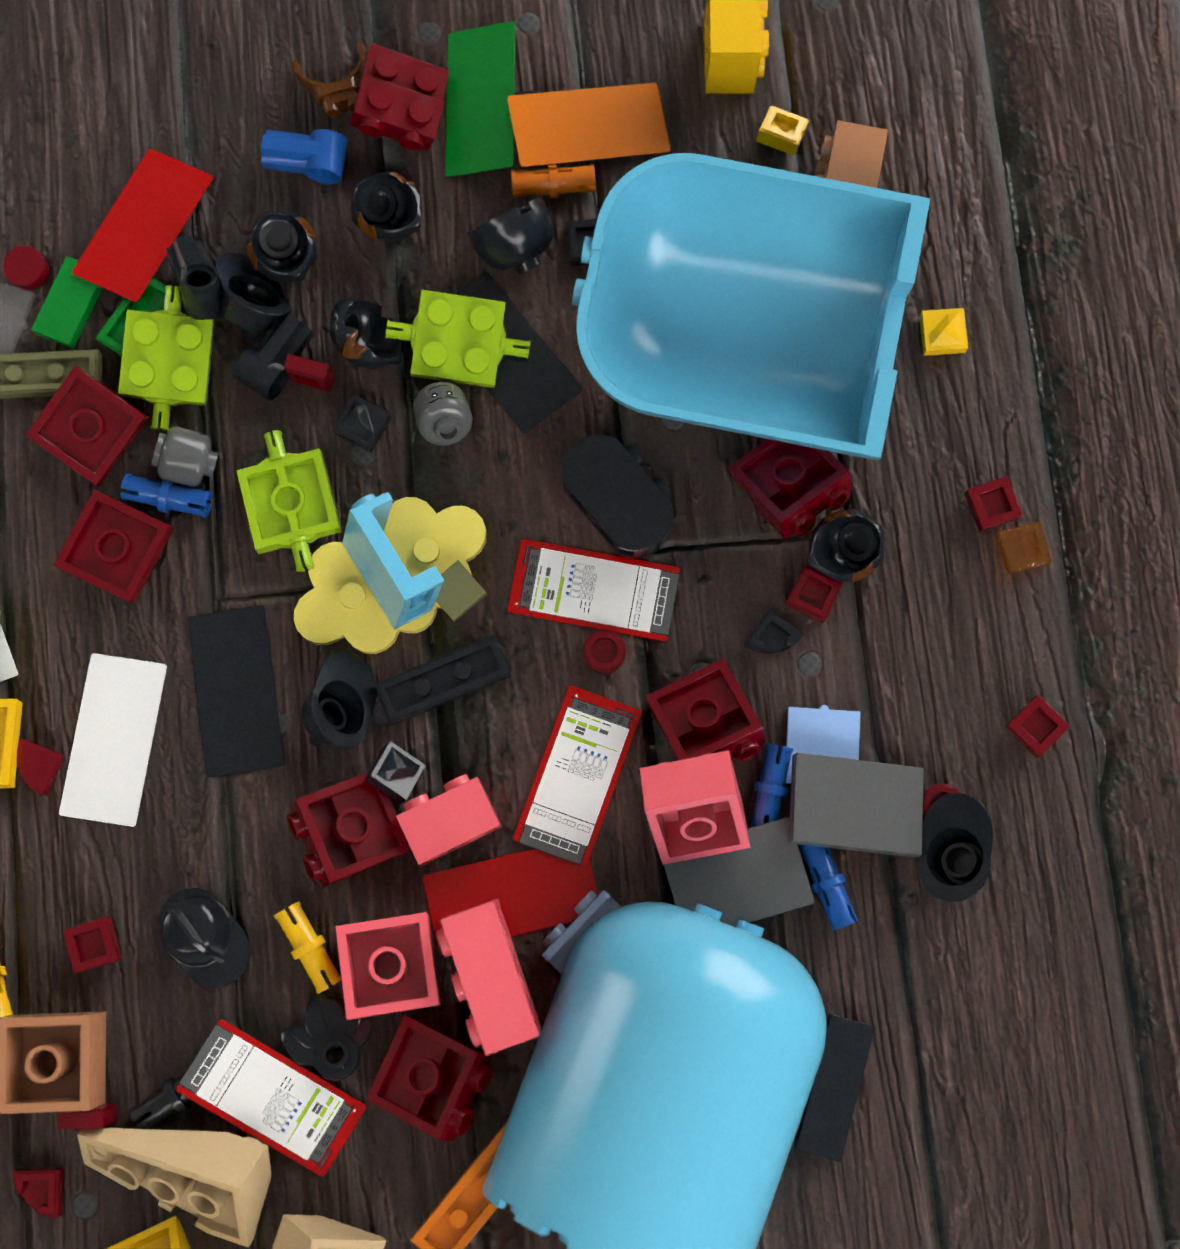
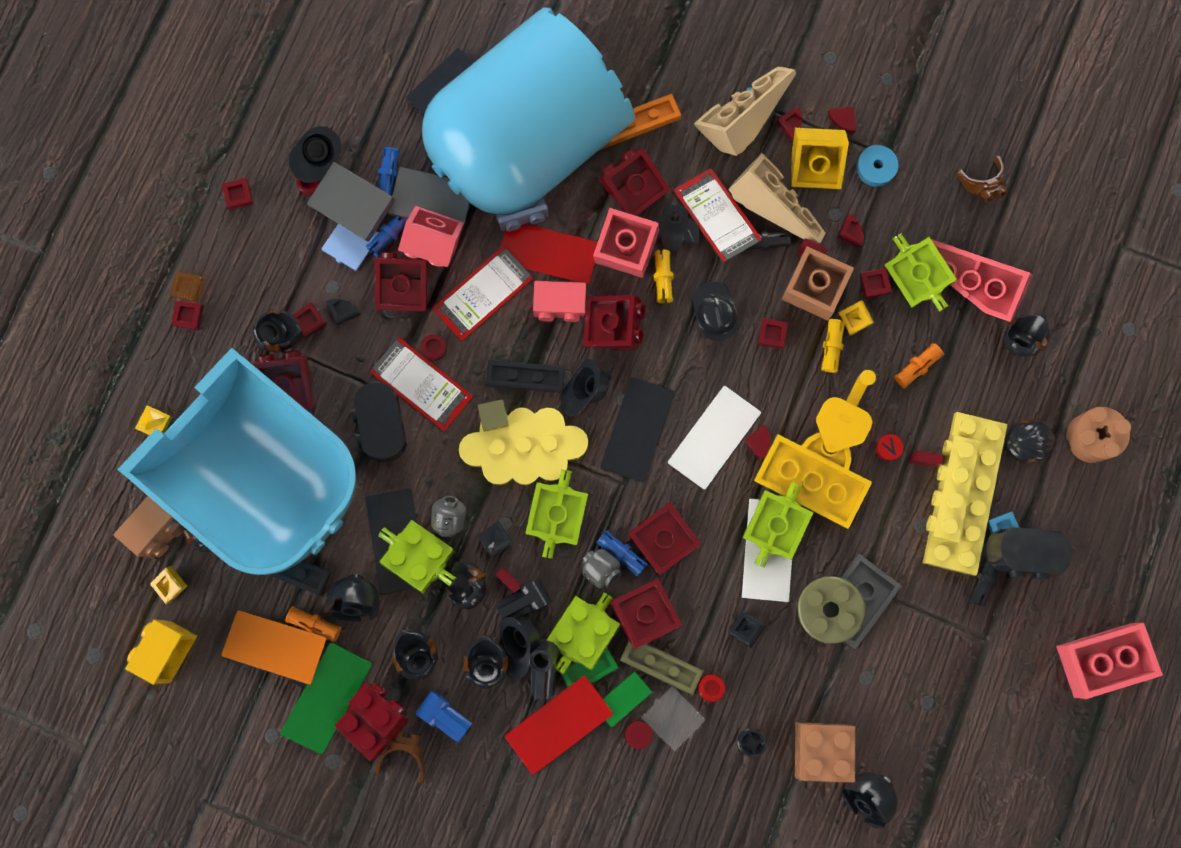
camera: 155 degrees left, 0 degrees up
medium azure panel [342,492,444,630] -> none
black tile [364,741,426,804] -> none
coral brick [436,898,541,1055] -> none

